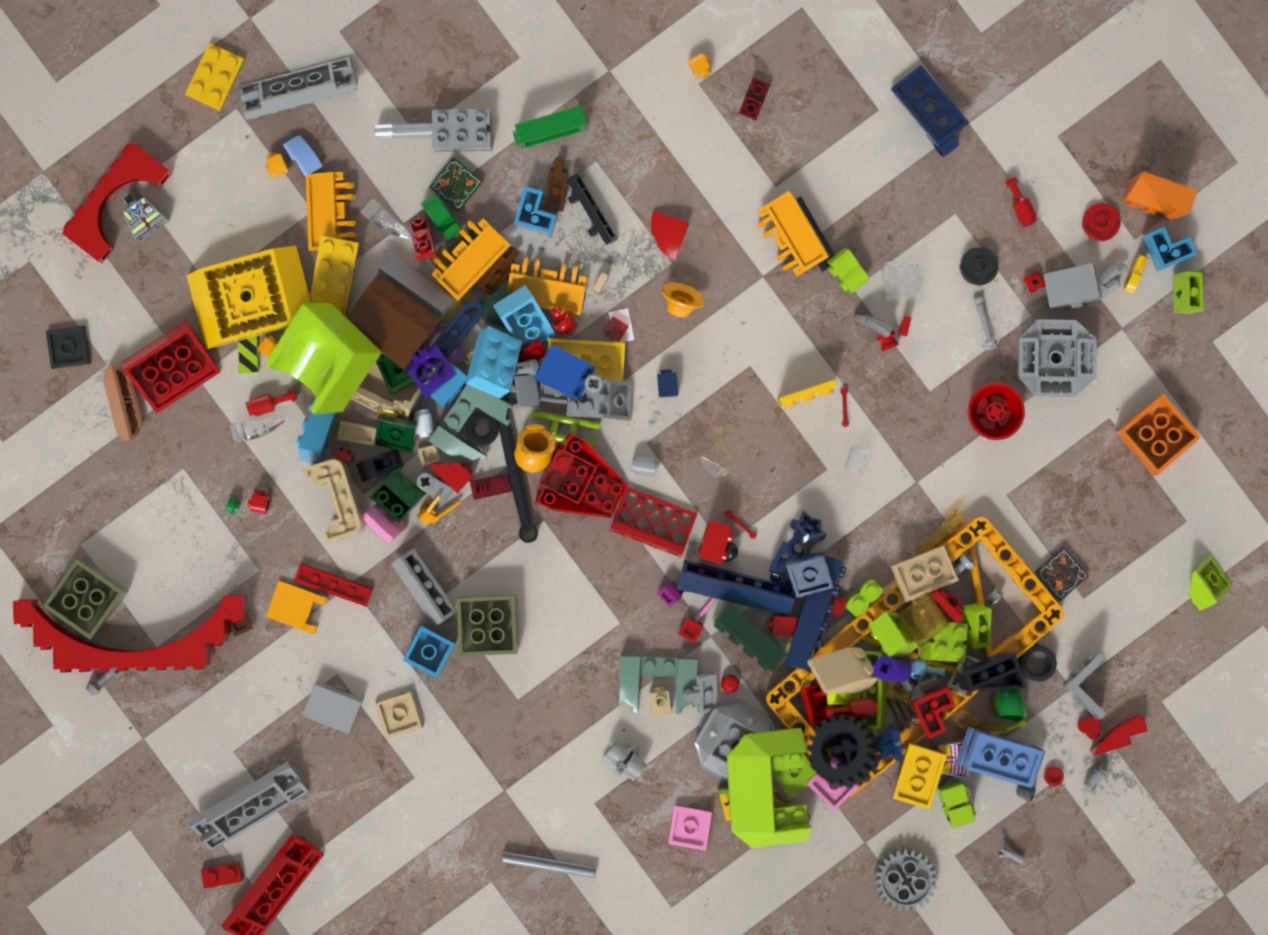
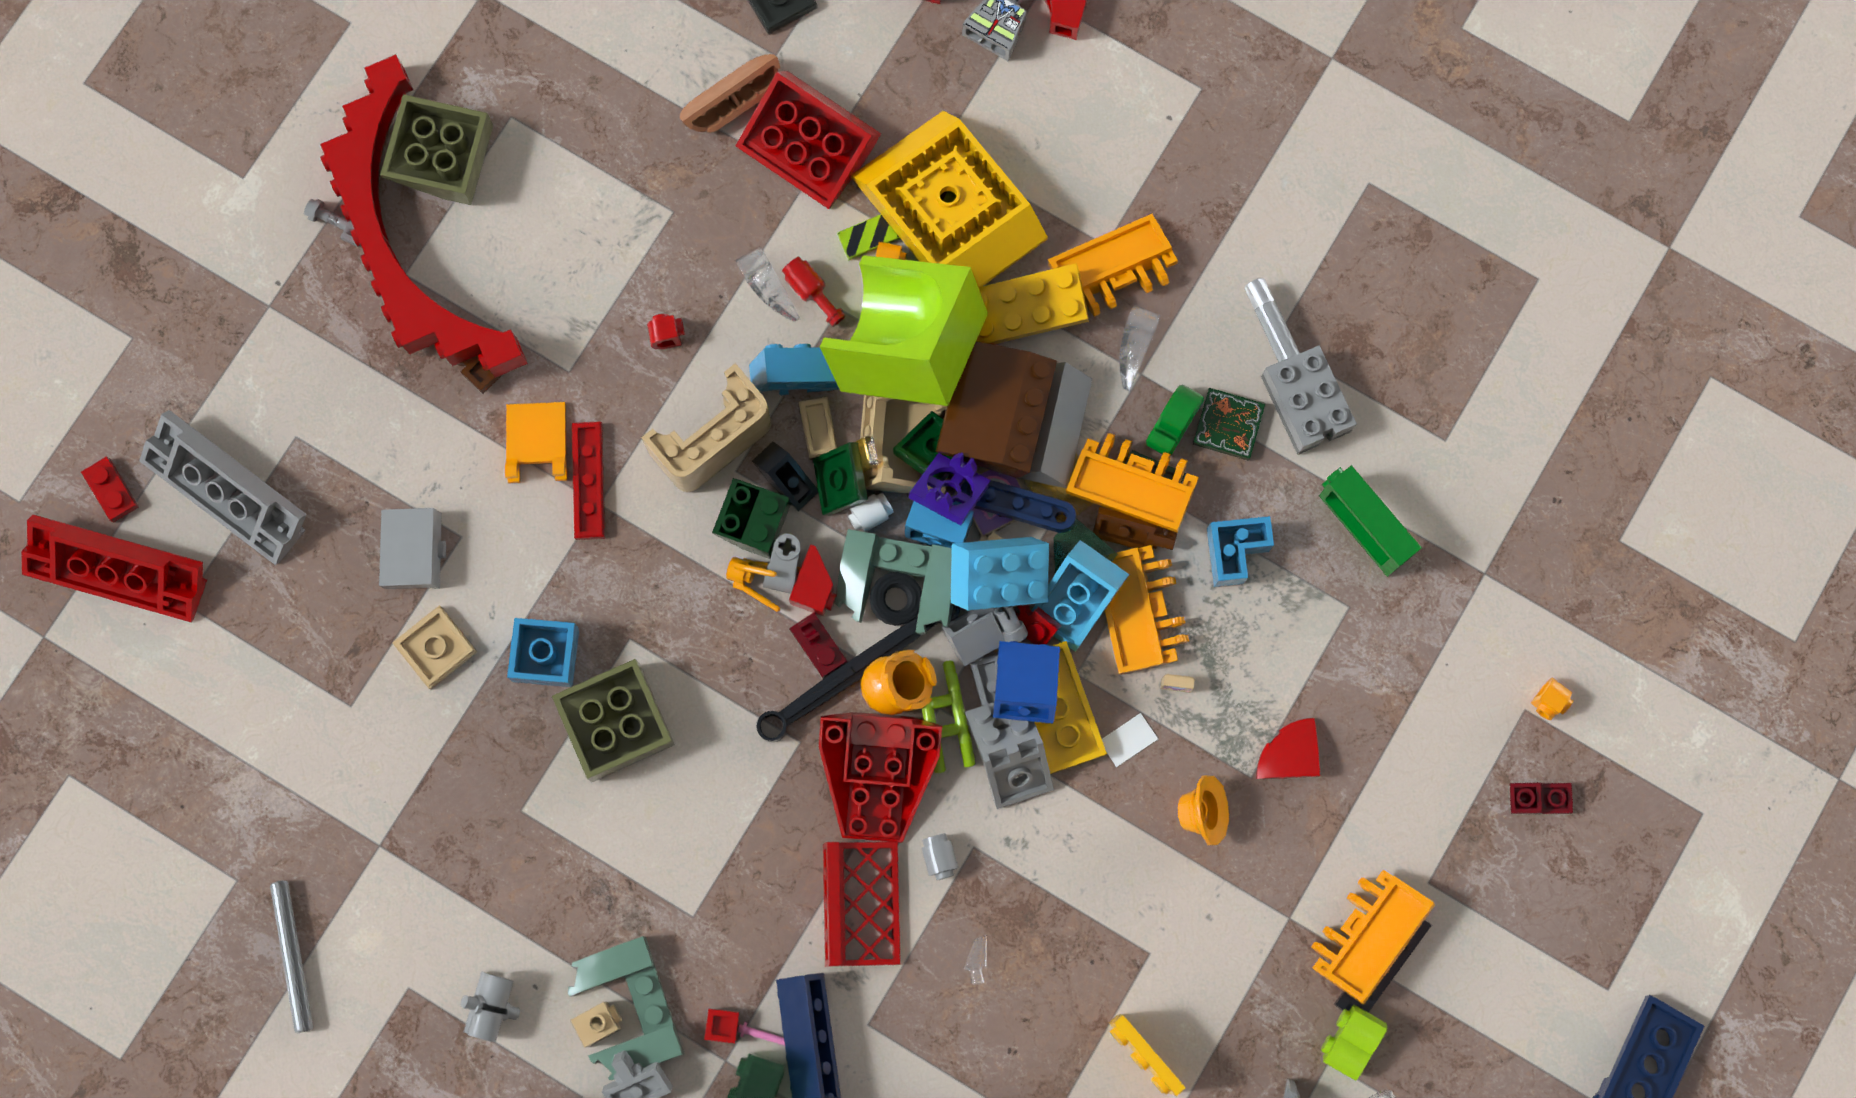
camera: 70 degrees right, 10 degrees down
yellow plate [185,43,245,112] -> none
green plate [225,497,240,515] -> none
light grey slope [239,57,358,120] -> none
light orange plate [265,152,290,178] -> none
light blue slope [283,135,323,176] -> none
red plate [332,447,354,463] -> none
bright pink plate [361,504,408,544] -> none
light grey brick [391,548,457,628] -> none
red slope [409,217,437,262] -> none
tan tile [418,444,441,467] -> none
reddish brown hinge [544,157,568,212] -> none
red animal [551,306,578,335] -> none
black hinge [566,174,618,245] -> none
light grey bush [585,373,602,392] -> none
clear red tile [603,316,629,342] -> none
dark blue brick [657,369,678,398] -> none
magenta tile [657,580,684,607] -> none
red brick [697,520,734,564] -> none
black piece [723,542,739,562] -> none
red hinge [725,510,757,539] -> none

